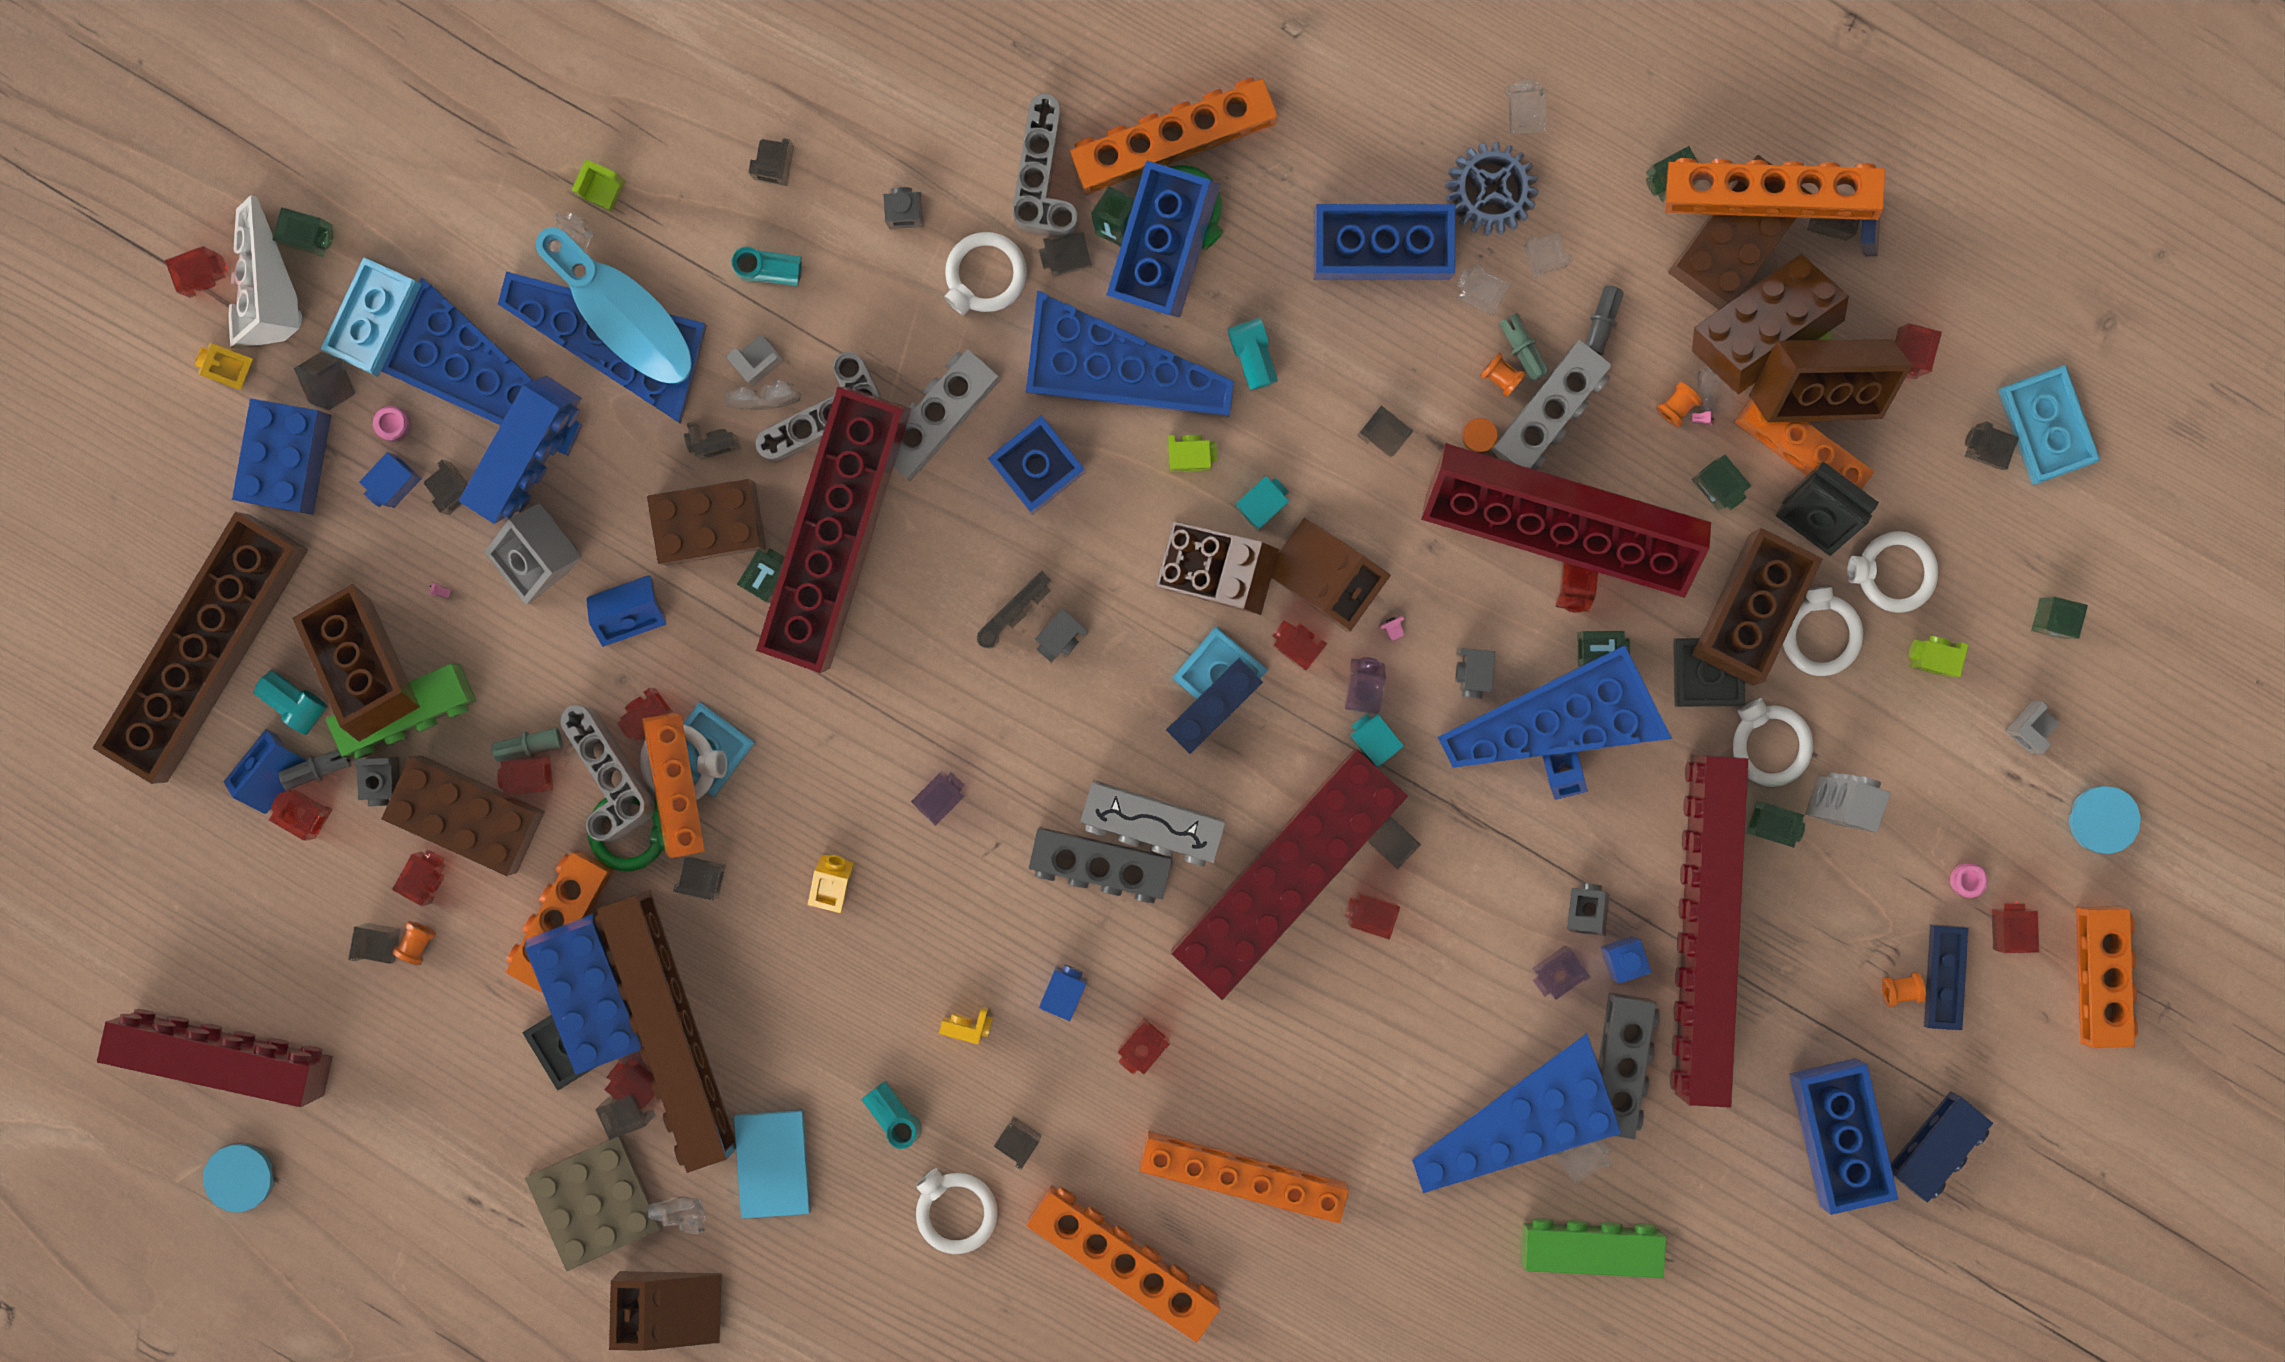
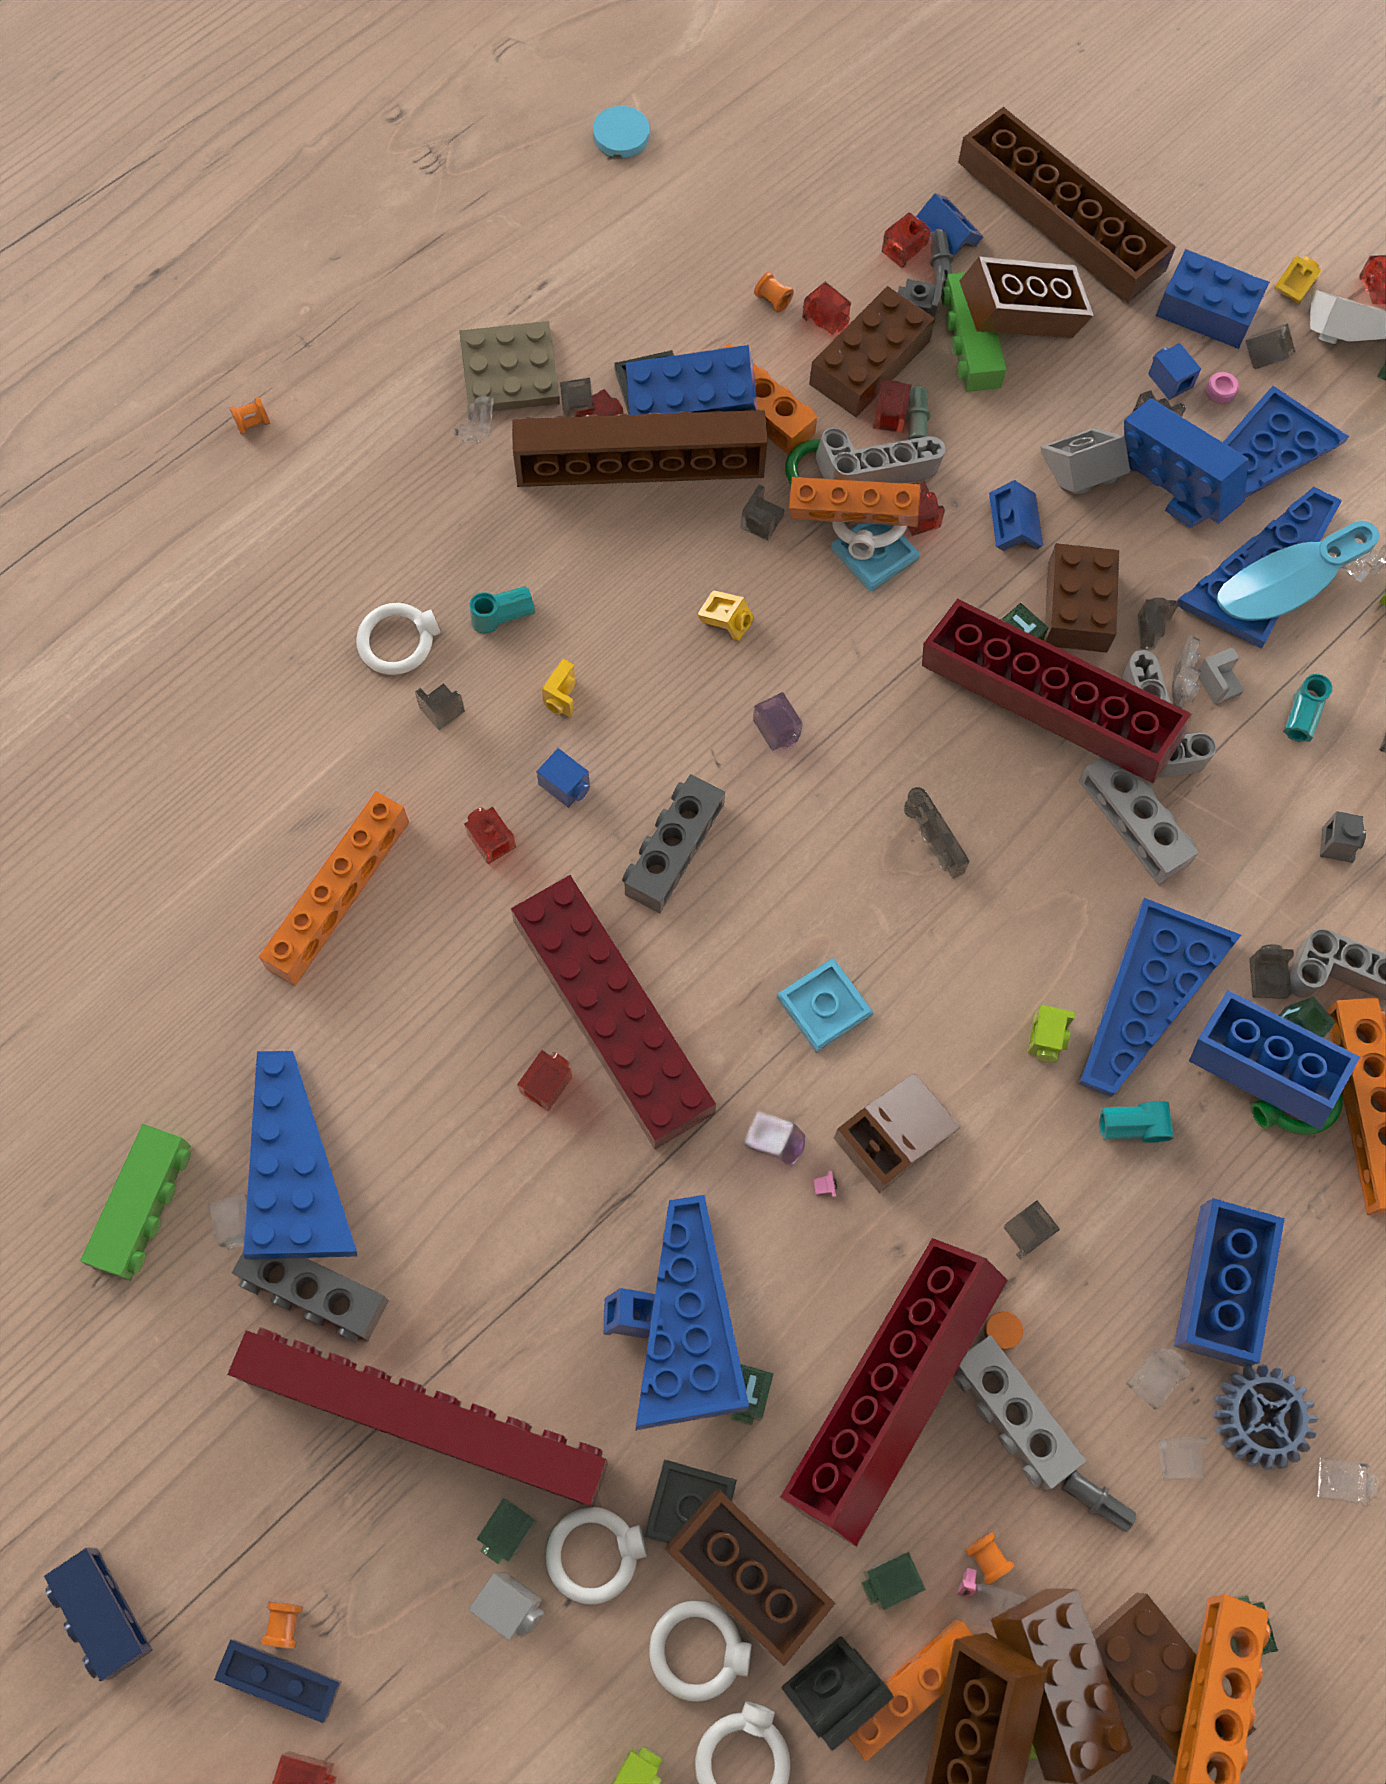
camera: 110 degrees right, 20 degrees down
dark red brick [97,1009,333,1107] -> none
teal piece [253,670,328,735] -> none
medium azure tile [320,257,422,377] -> none
clear smoke panel [348,923,401,964] -> none
bright pink piece [429,582,451,598] -> none
reddish brown slope [609,1271,722,1351] -> none
medium azure tile [734,1110,811,1219] -> none
white piece [944,232,1027,316] -> none
blue brick [987,415,1086,515] -> none
orange brick [1026,1186,1220,1343] -> none
dark grey brick [1035,608,1088,663] -> none
light grey brick [1080,780,1225,867] -> none
reddish brown slope [1155,521,1279,615] -> none
dark blue plate [1166,658,1263,754] -> none
teal brick [1235,476,1289,531] -> none
clear red brick [1272,620,1327,671] -> none
teal brick [1349,713,1404,768] -> none
clear smoke panel [1368,816,1421,869] -> none
dark grey brick [1455,648,1495,698] -> none
orange bush [1480,352,1526,397] -> none
sand green axle [1499,313,1548,381] -> none
clear purple brick [1532,946,1590,1000] -> none
clear red bracket [1556,562,1598,613] -> none
dark grey brick [1567,883,1609,936] -> none
blue brick [1601,936,1652,984] -> none
blue brick [1789,1058,1899,1215] -> none
bright pink tile [1950,863,1988,898] -> none

